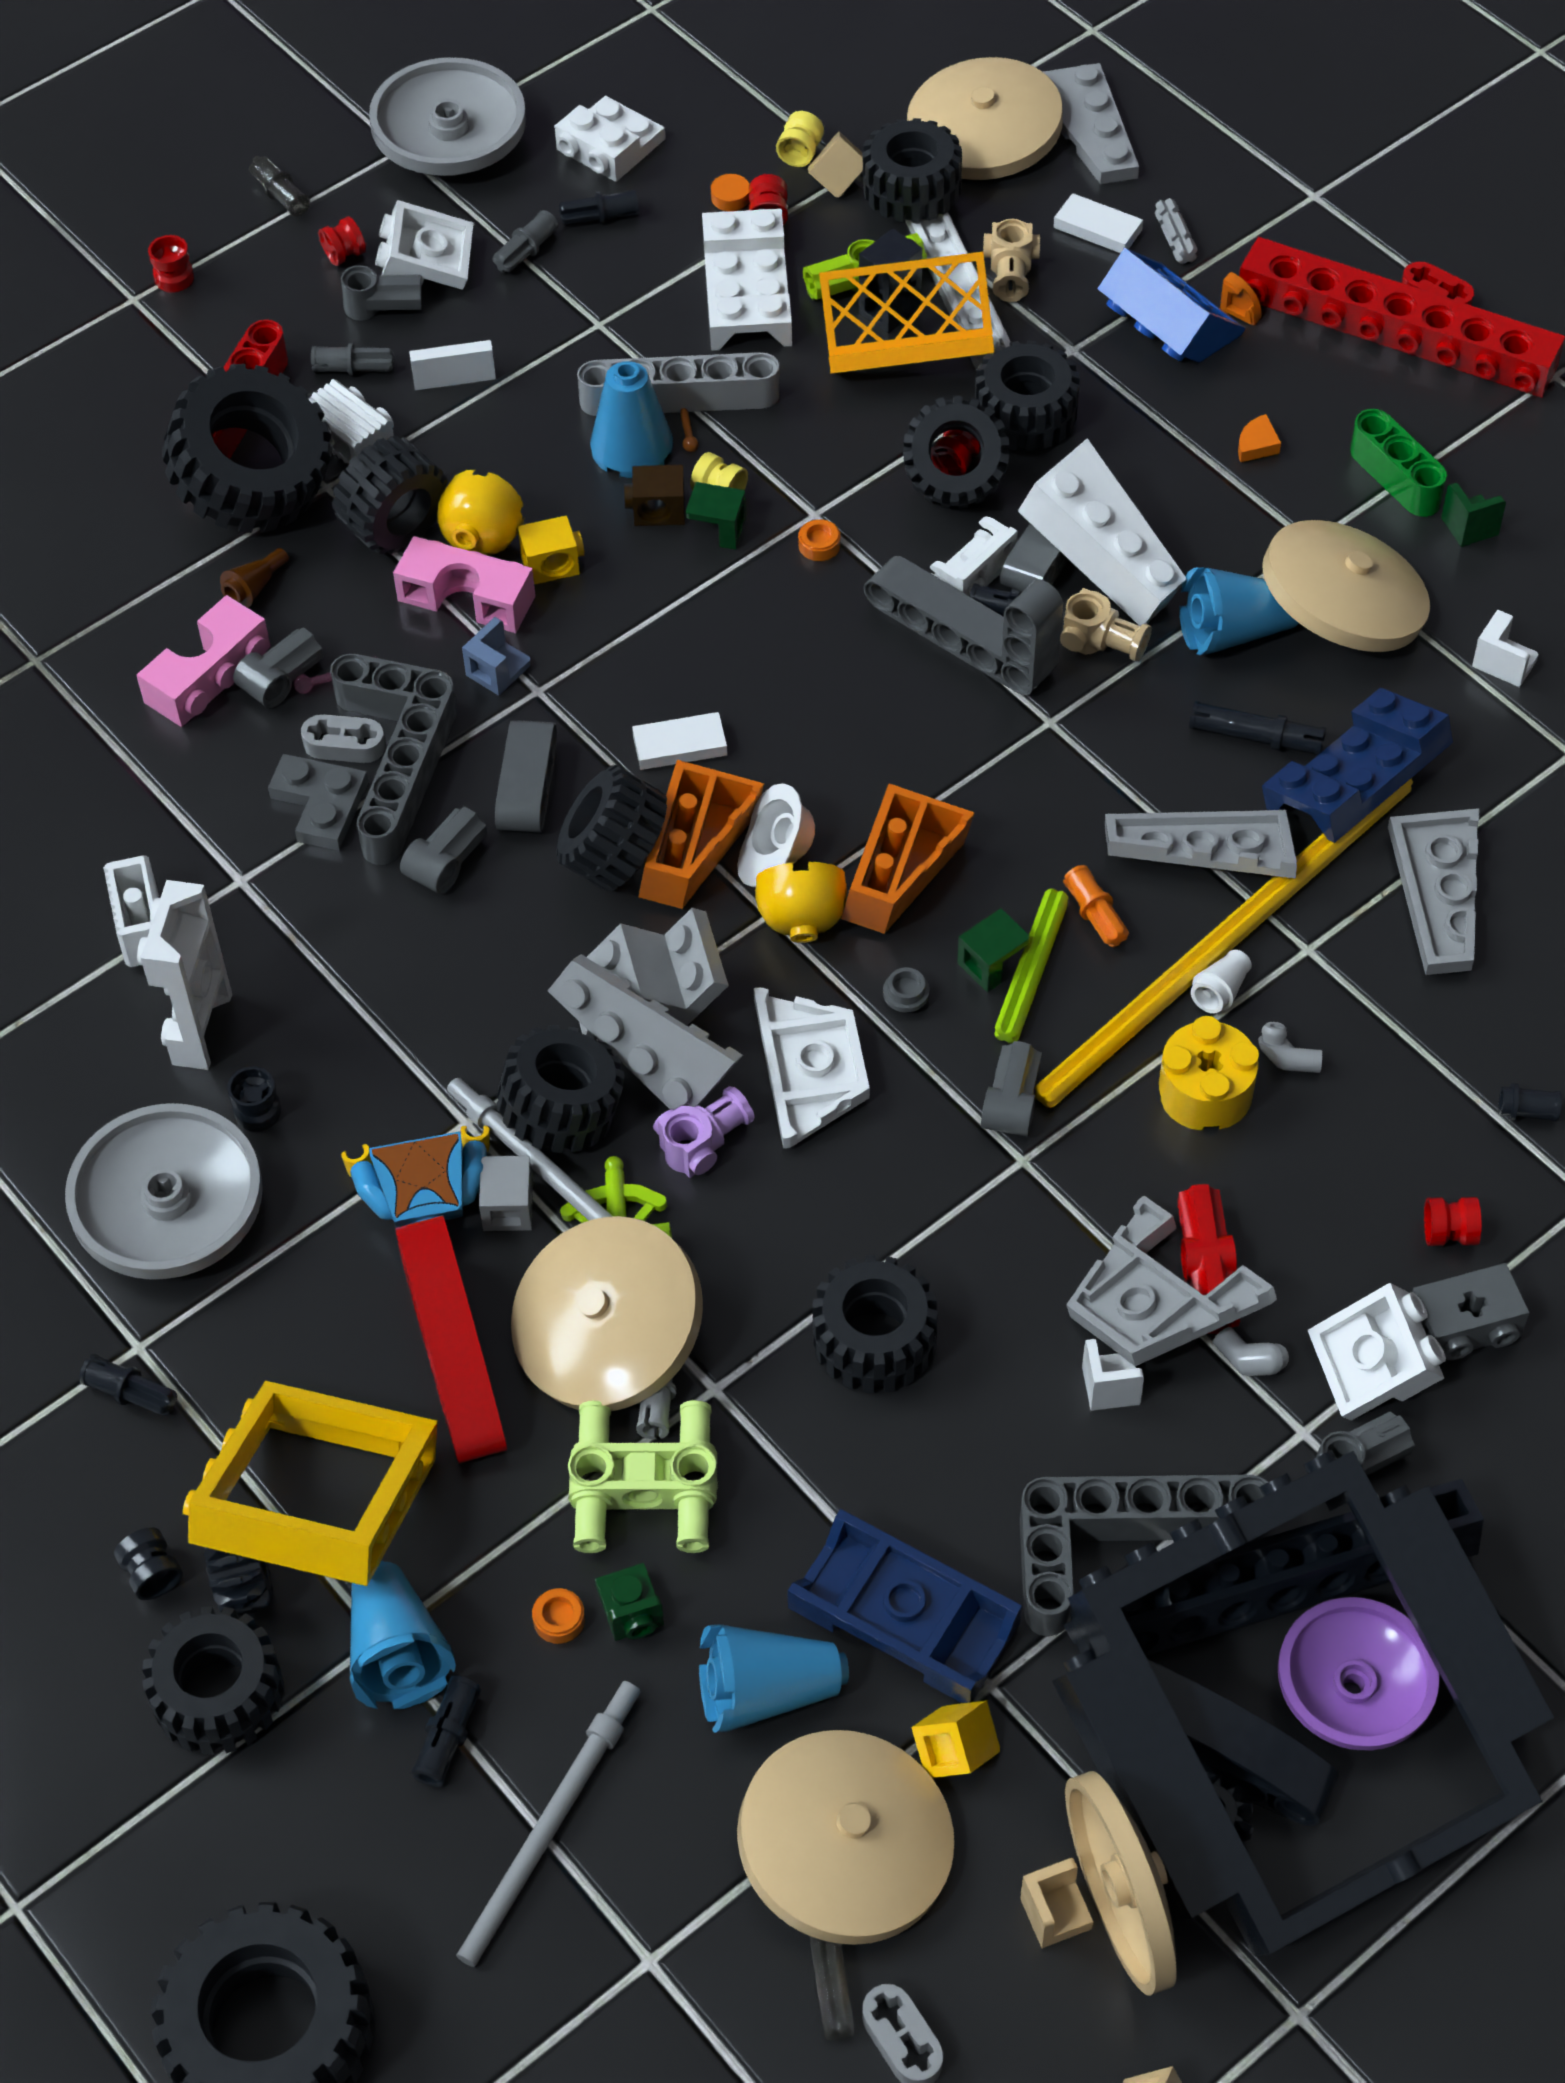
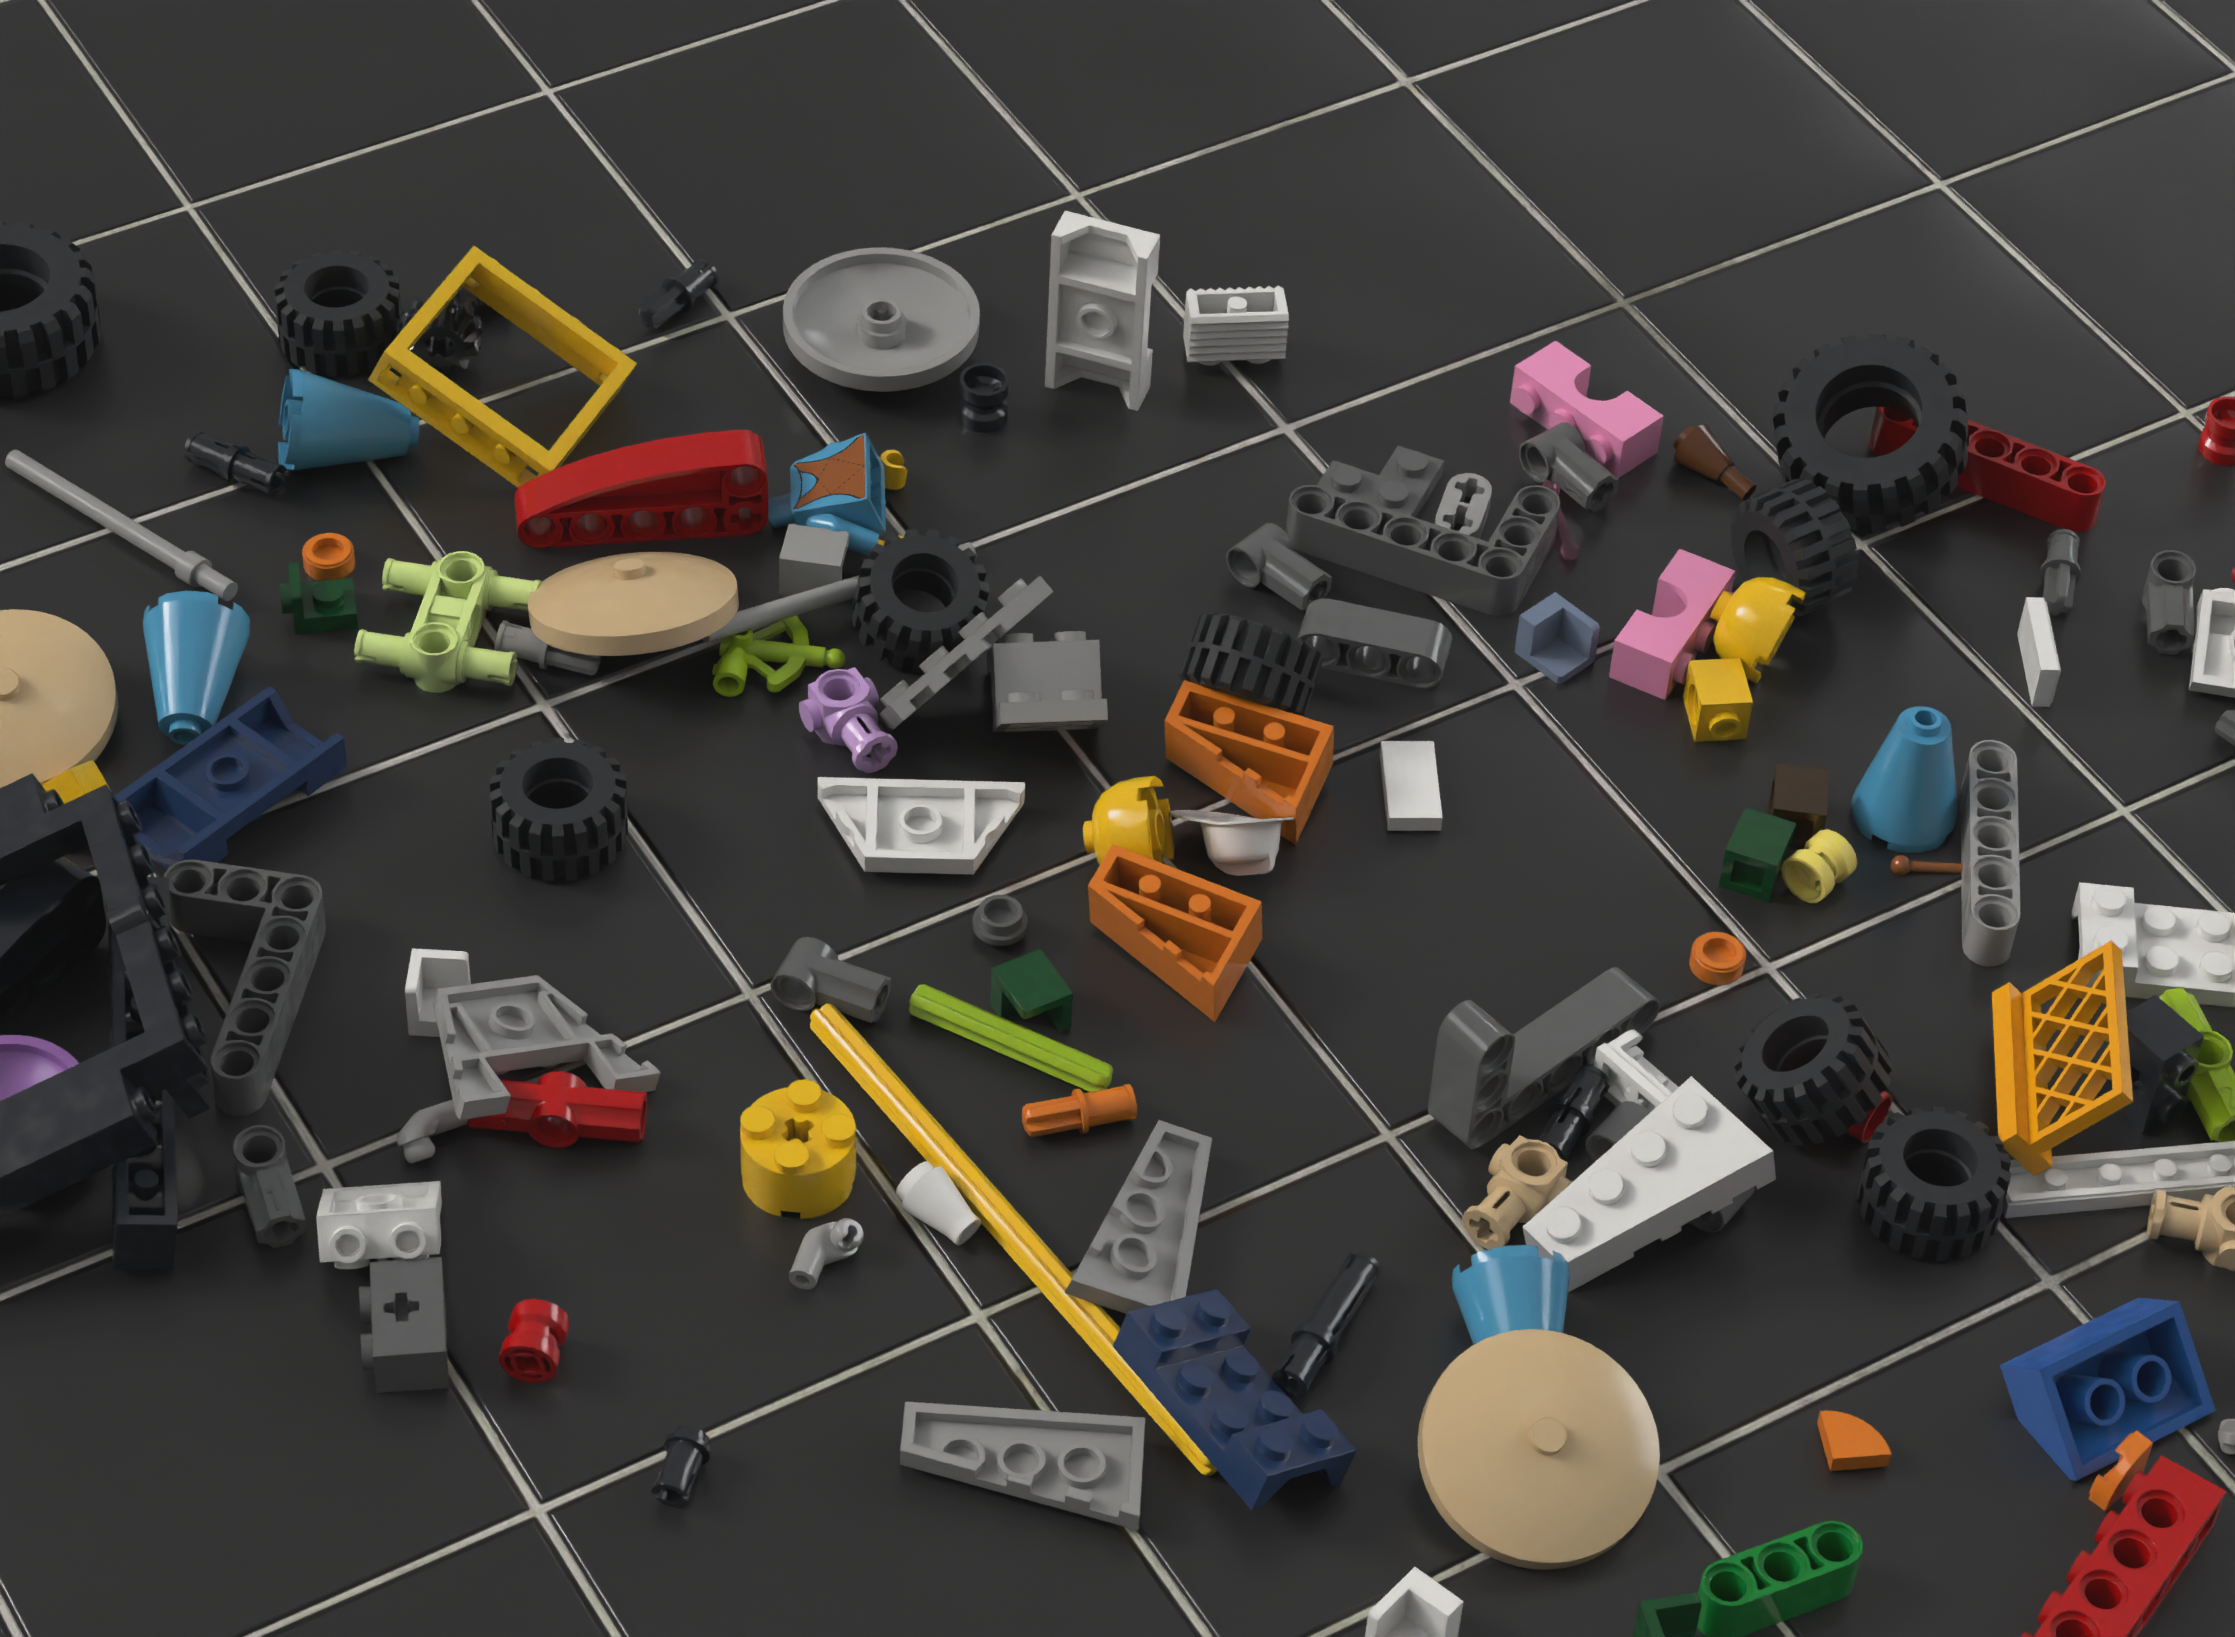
camera: 95 degrees right, 10 degrees down
white brick [309,379,394,465] -> none

